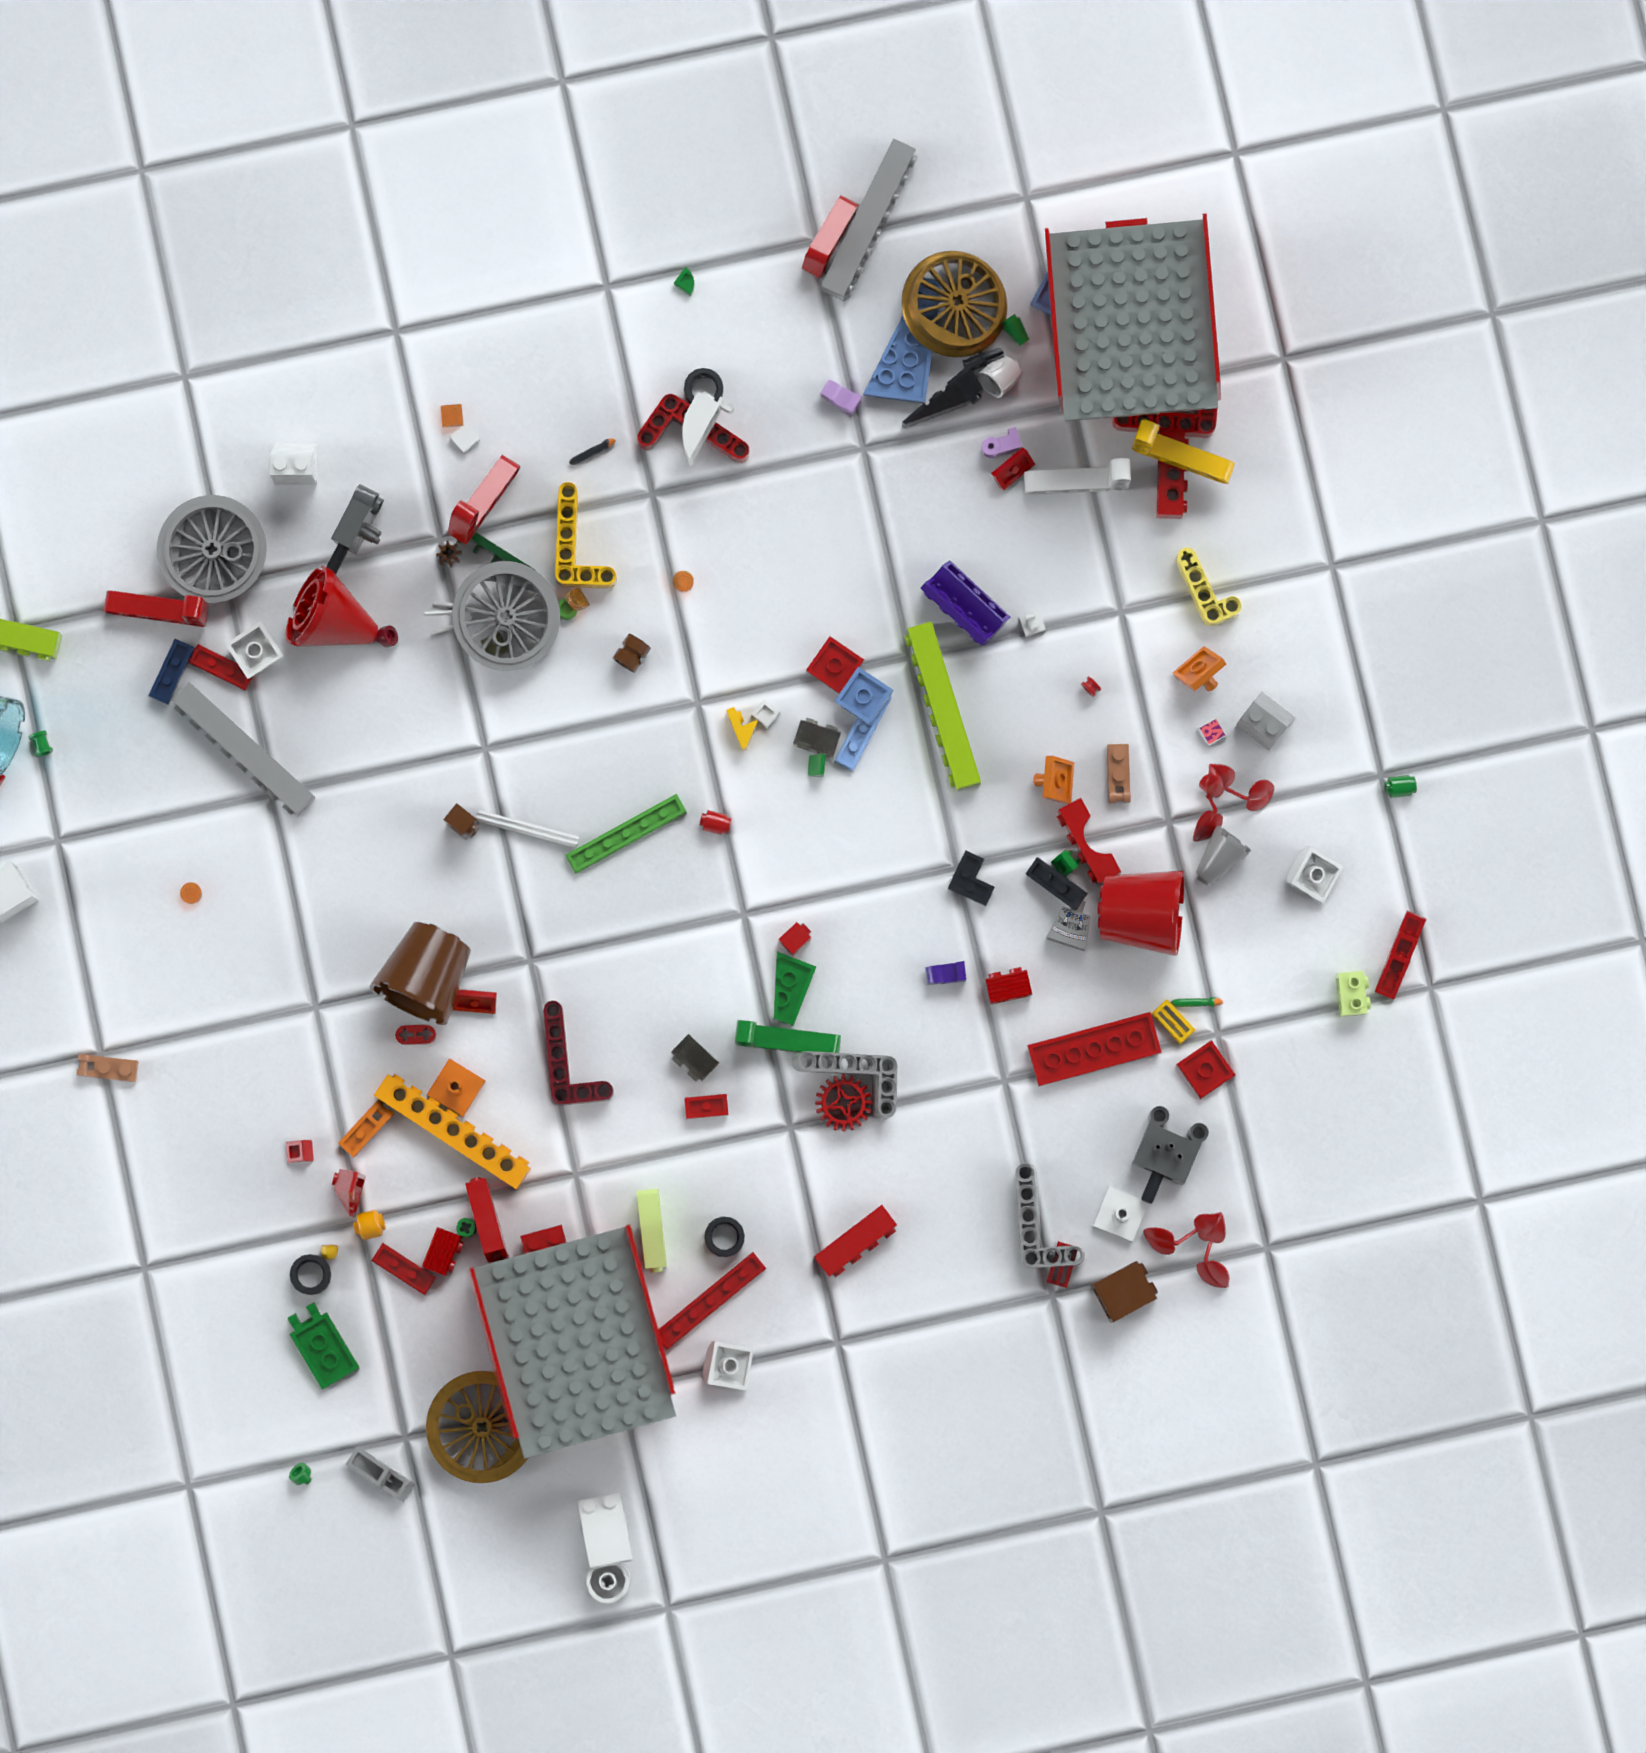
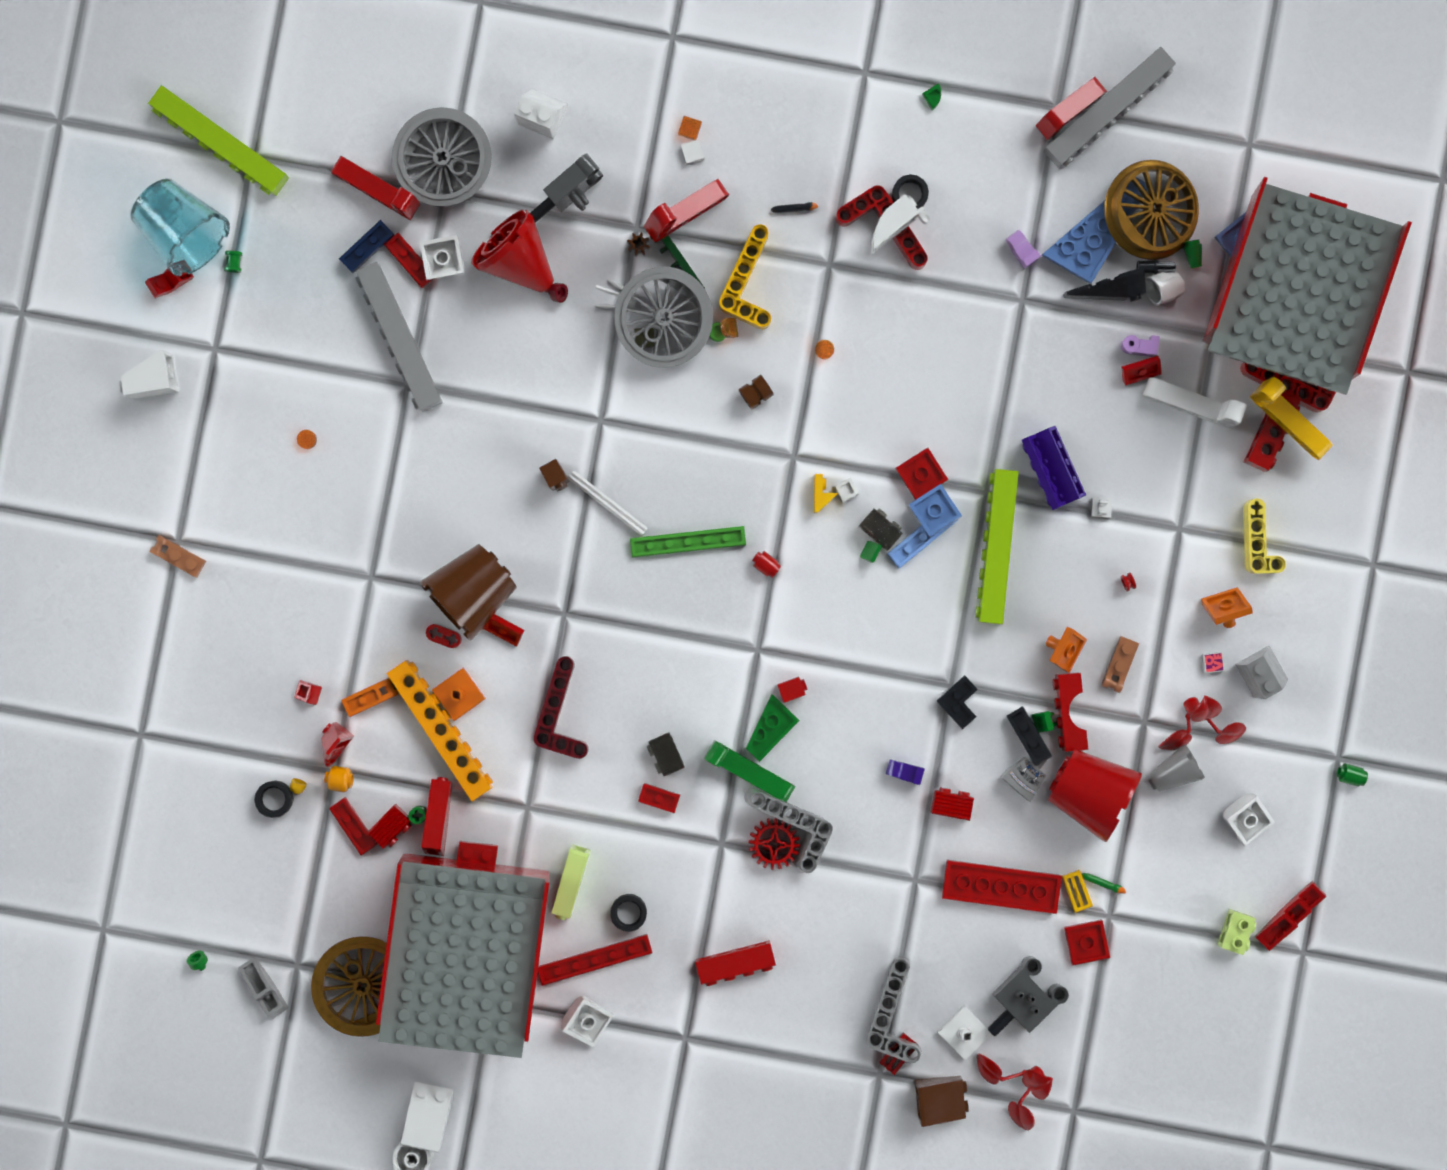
camera: 25 degrees right, 5 degrees up
green tile [287,1302,359,1390] -> none

